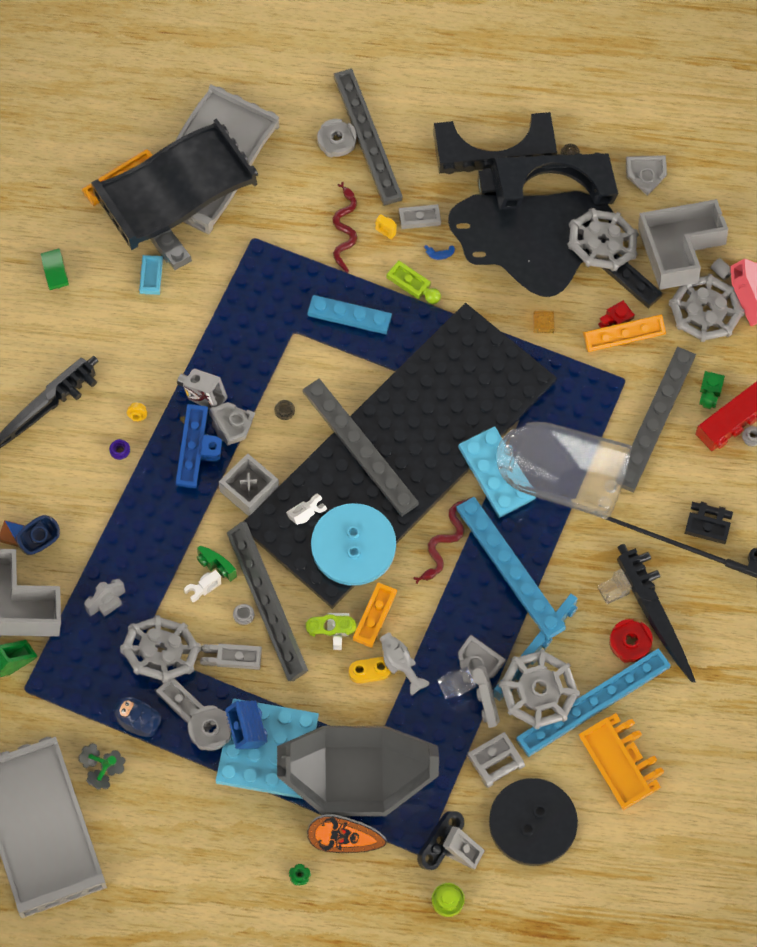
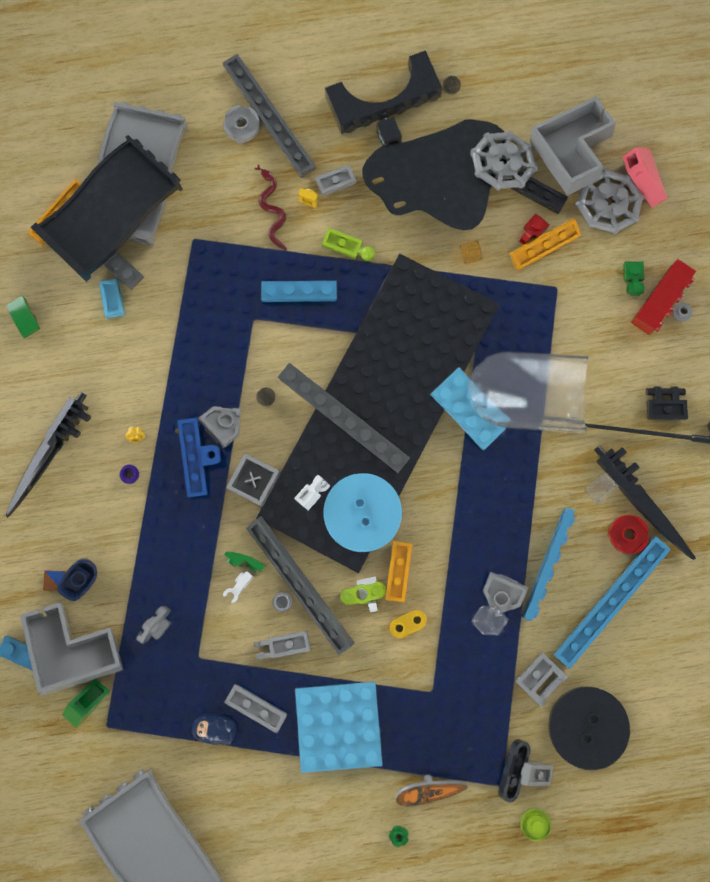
camera: 10 degrees left, 15 degrees up
dark grey plant [78,743,126,790] -> none
light grey plate [120,615,201,683] -> none
light grey torso [177,369,228,409] -> none
light grey plate [188,706,232,750] -> none
blue brick [225,700,268,749] -> none
dark grey panel [277,726,439,816] -> none
light grey animal [379,632,430,696] -> none
dark red animal [413,497,472,584] -> none
blue piece [424,245,455,260] -> none
dark azure plate [456,497,566,640] -> none
light grey hinge [472,665,500,728] -> none
black arch [491,153,618,209] -> none
light grey plate [499,649,580,729] -> none
light orange hinge [578,713,664,810] -> none
dark grey plate [615,346,696,493] -> none
light grey plate [626,155,667,196] -> none
light grey hinge [711,258,731,280] -> none

